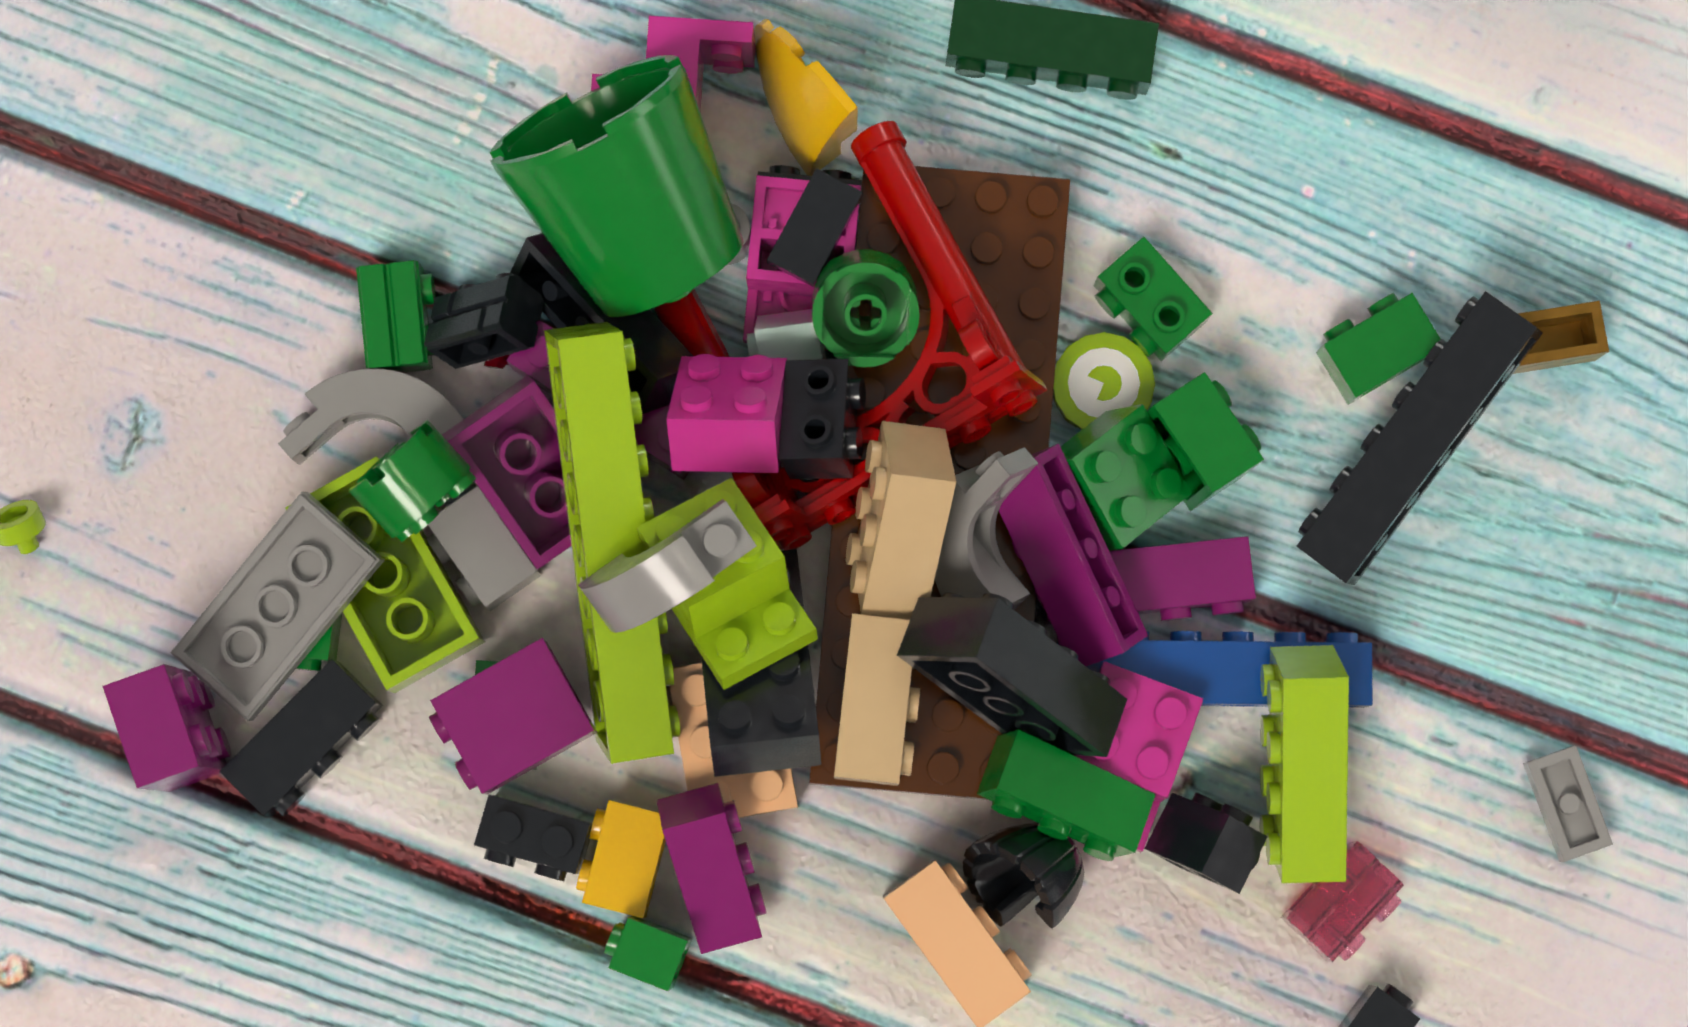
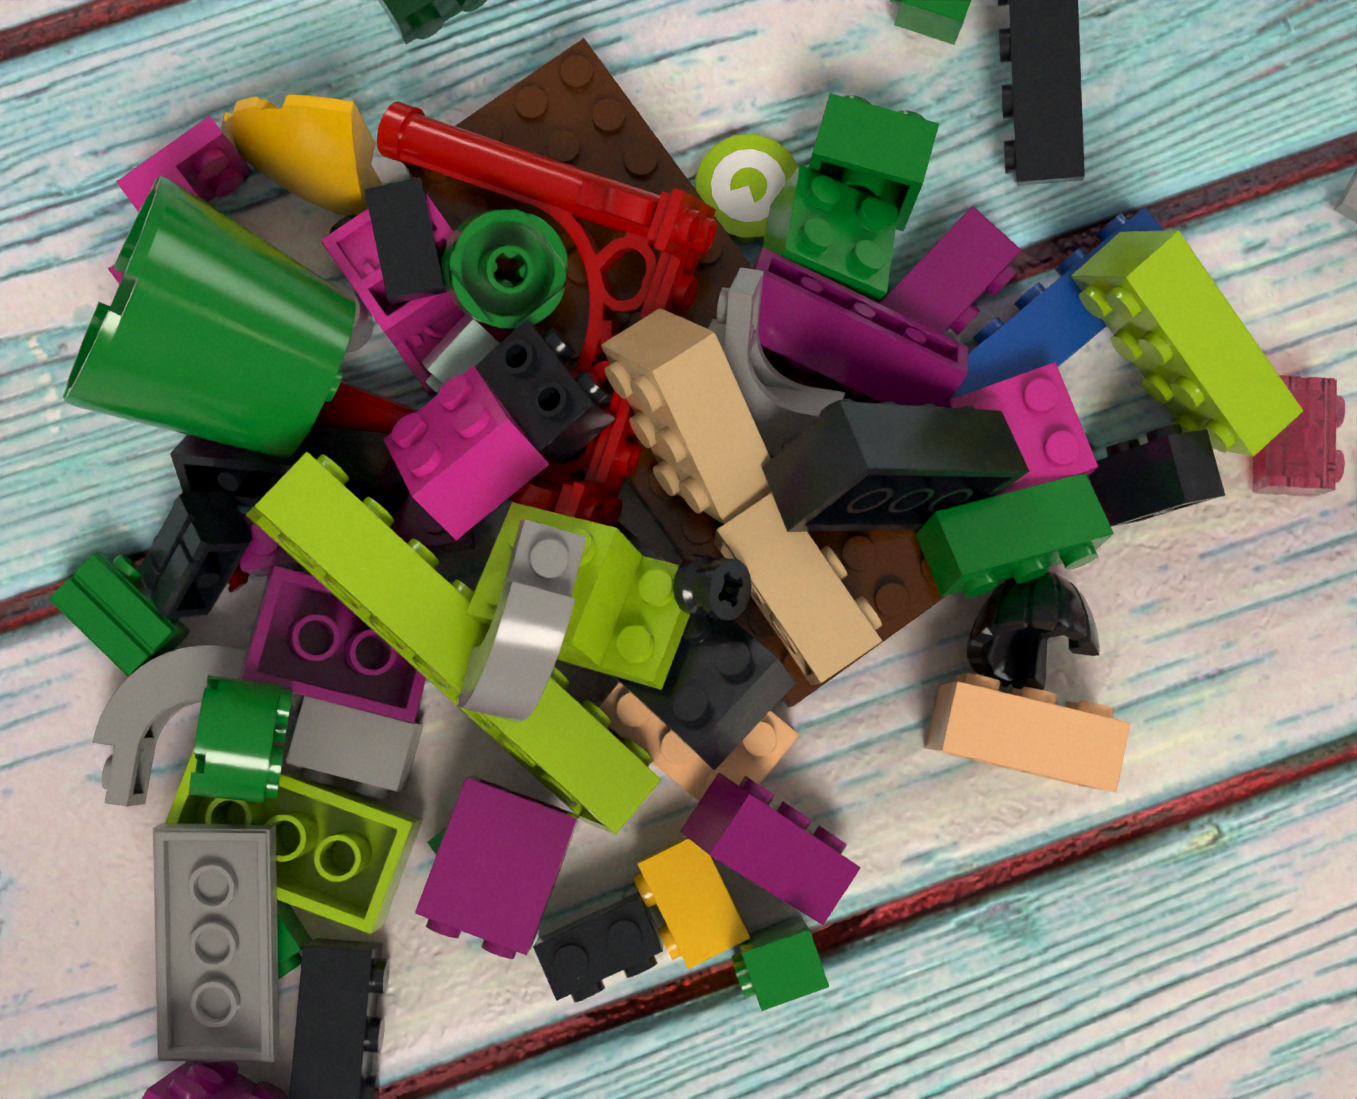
camera: 40 degrees left, 0 degrees up
green brick [1094,237,1213,361] -> none
none -> black wheel [673,554,752,621]

